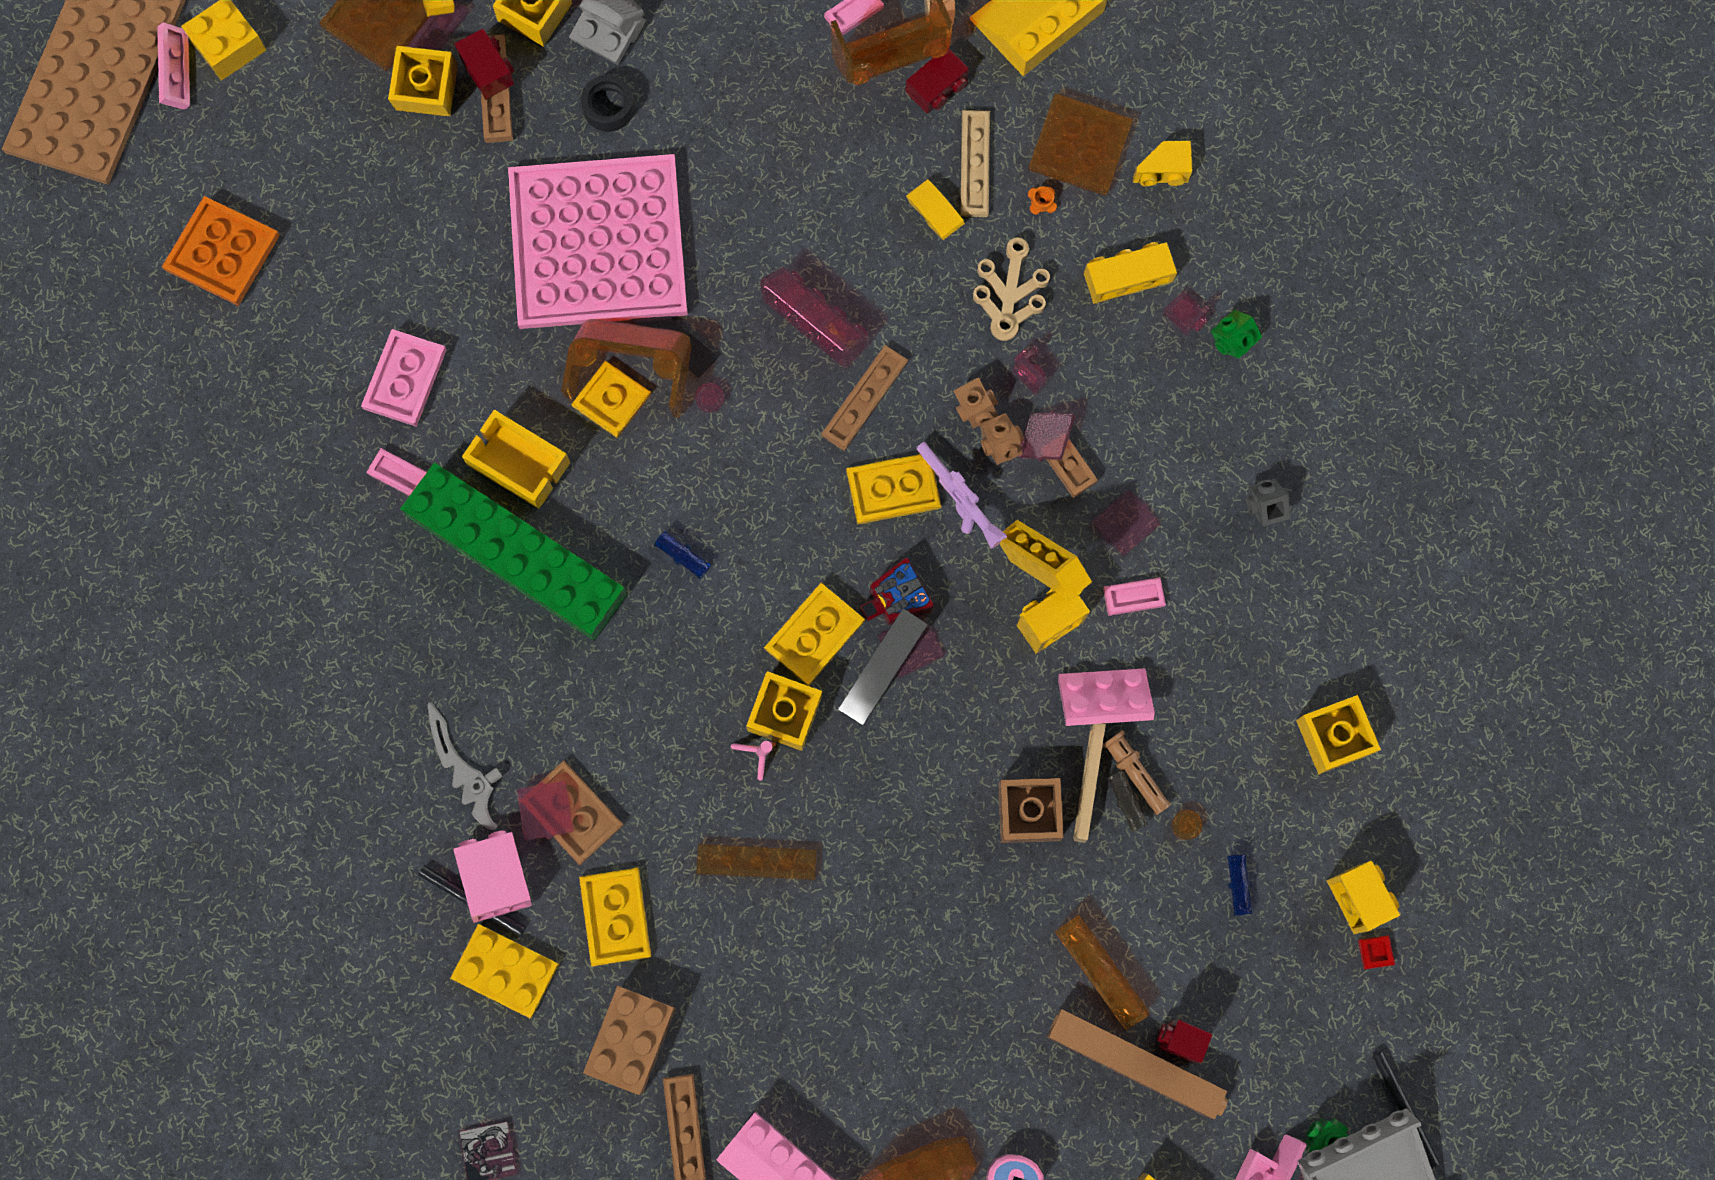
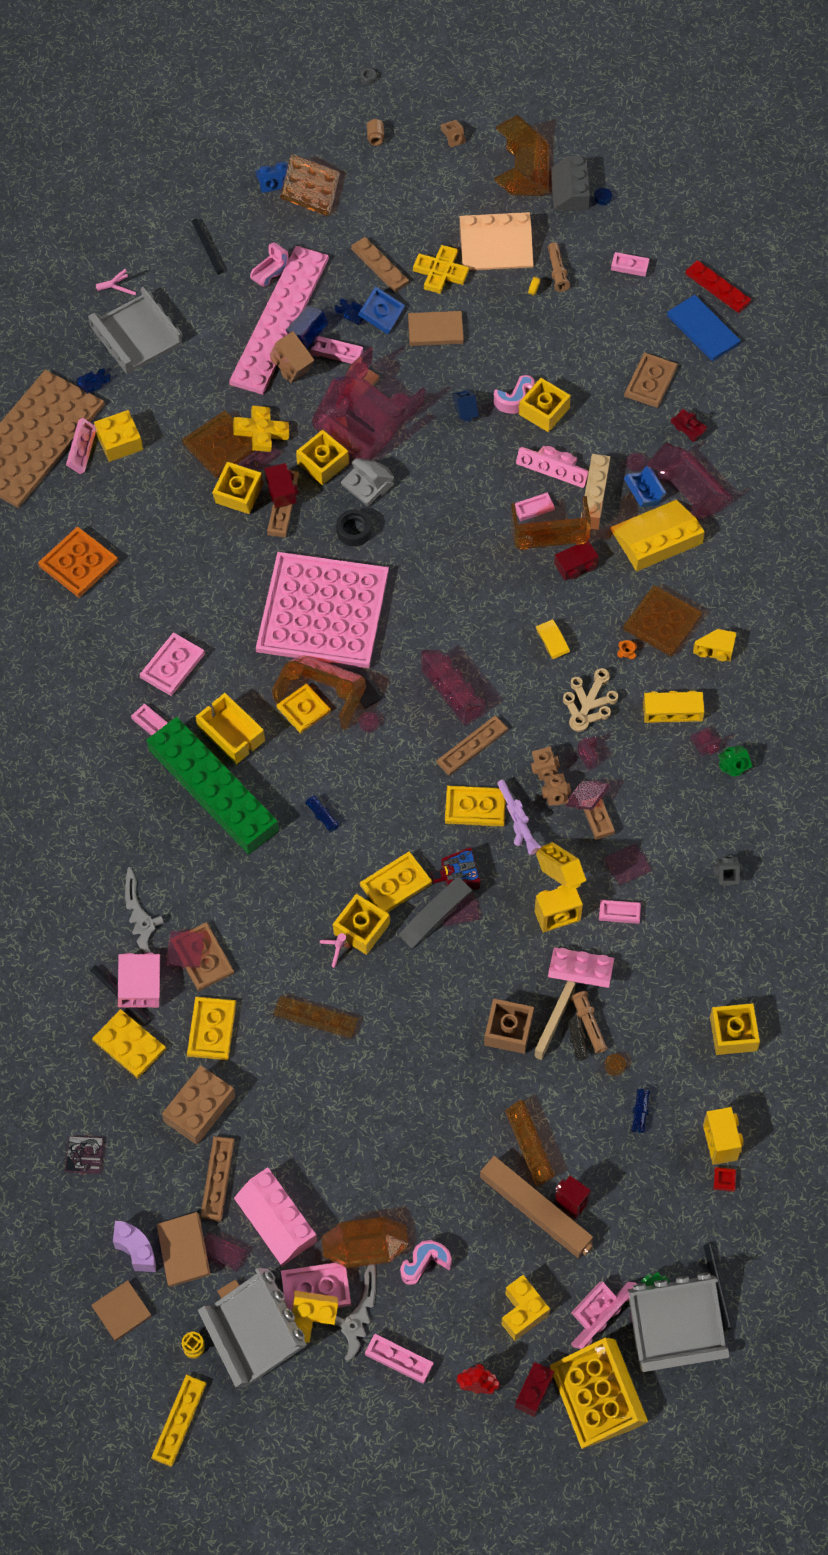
camera: 20 degrees right, 15 degrees down
tan tile [960,110,990,217] -> none

